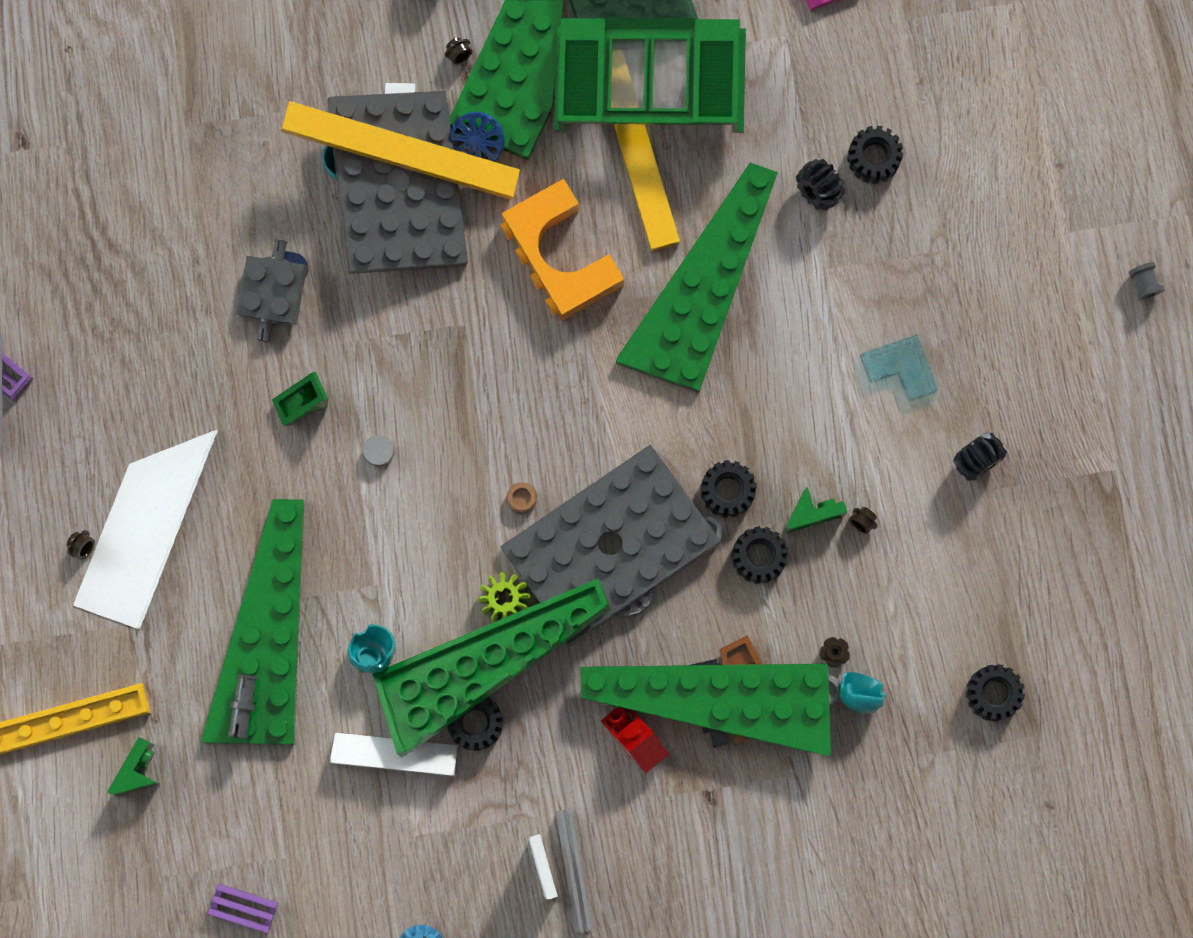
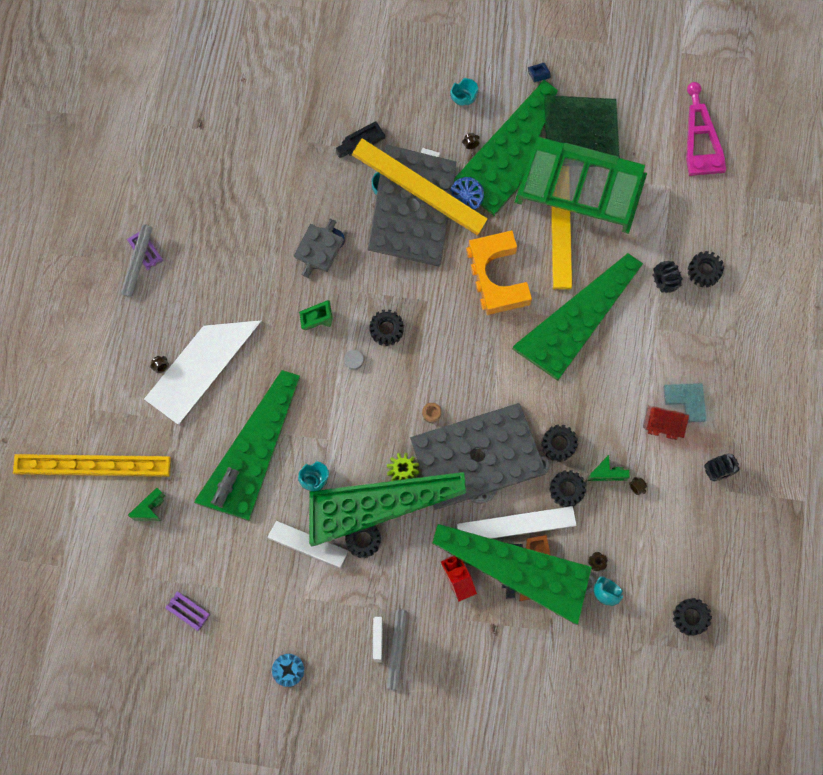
camera: 20 degrees right, 5 degrees down
none -> black hinge [336,121,385,158]
none -> black tyre [370,309,404,346]
none -> white tile [457,506,576,539]
none -> clear red brick [643,405,690,440]

